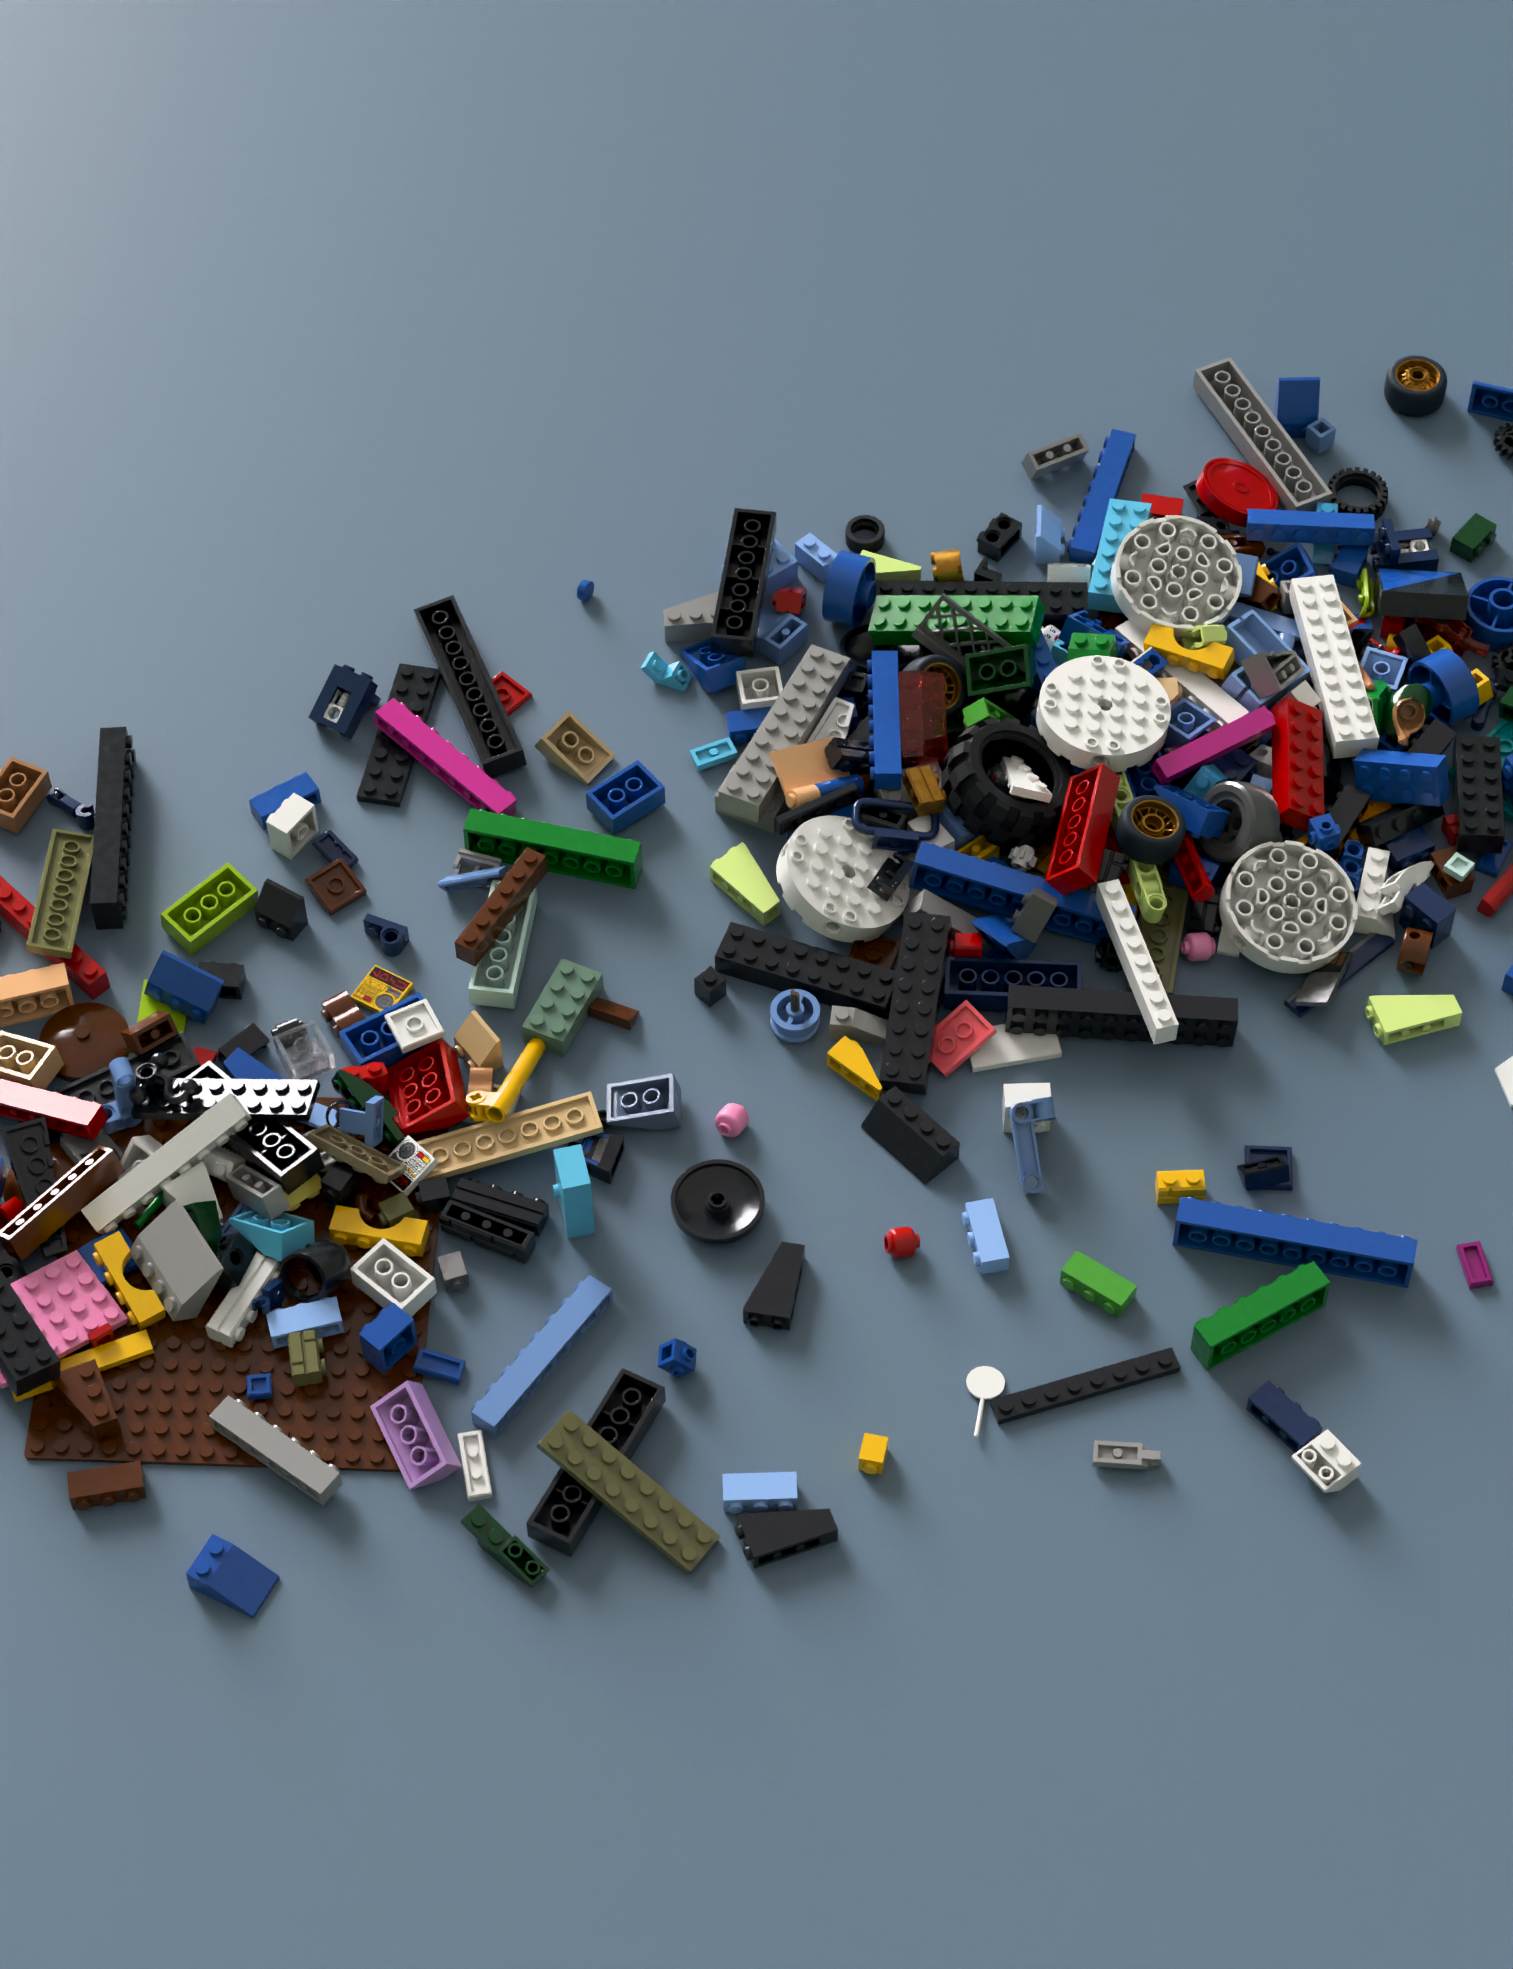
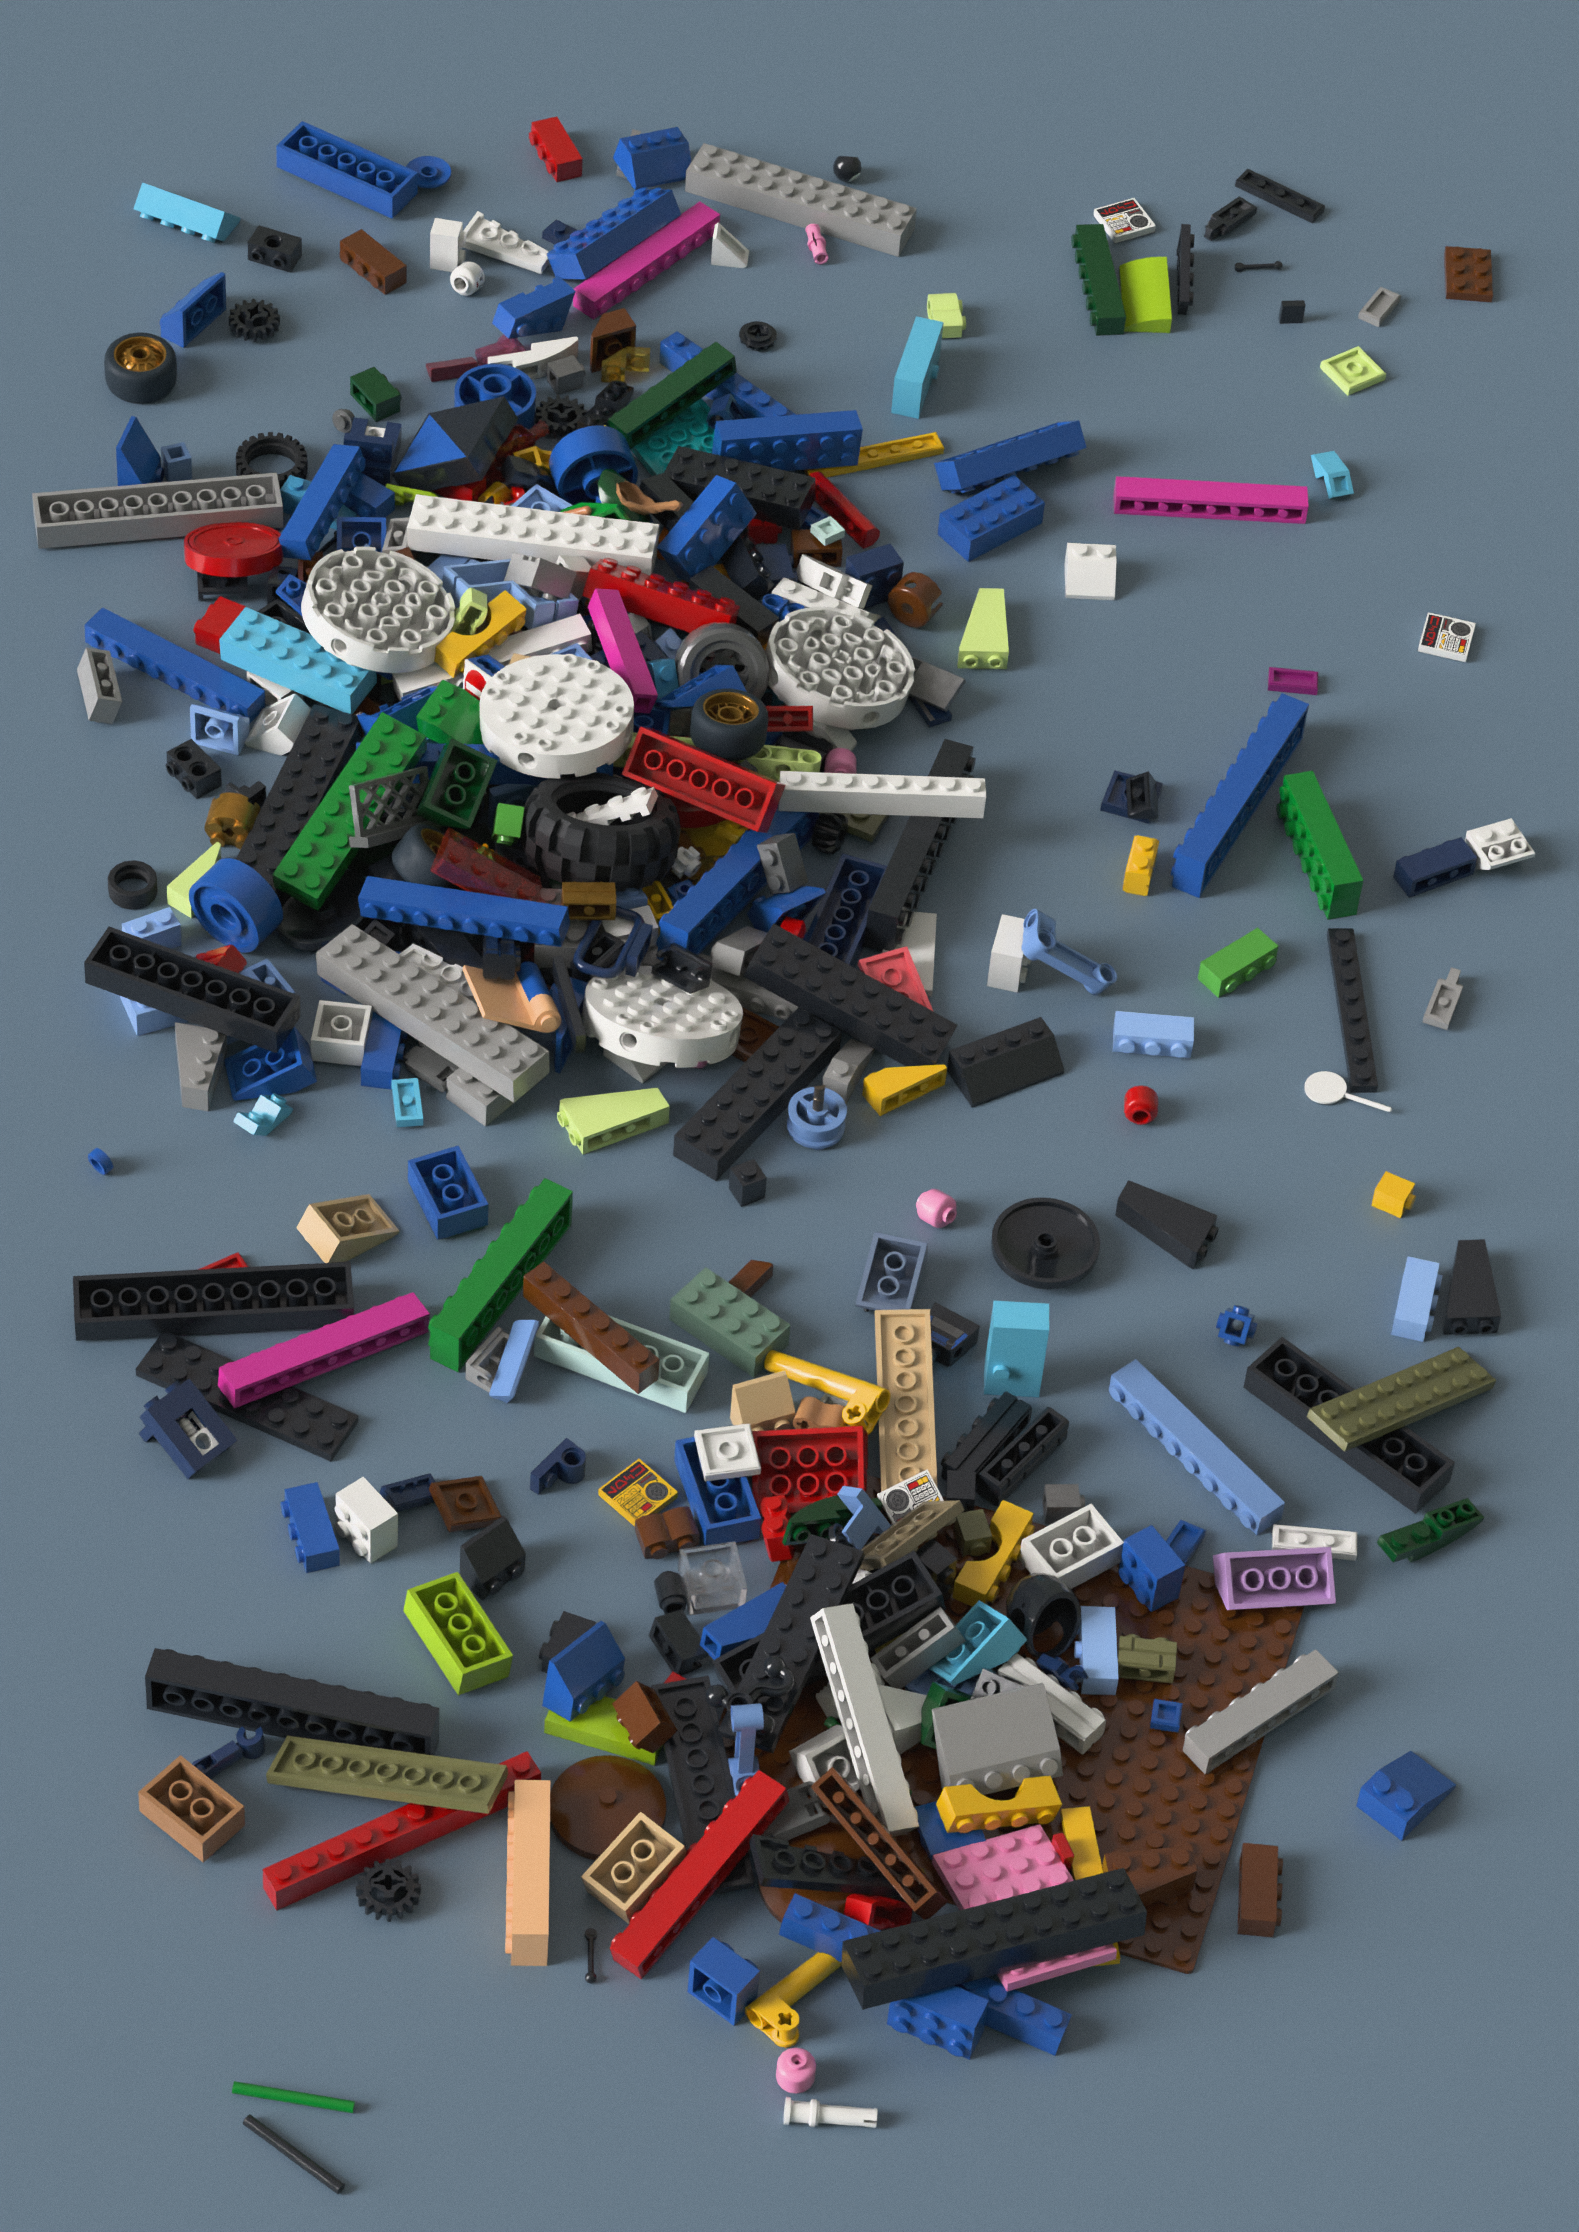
camera: 80 degrees left, 5 degrees down
blue brick [1307,813,1342,851] -> none

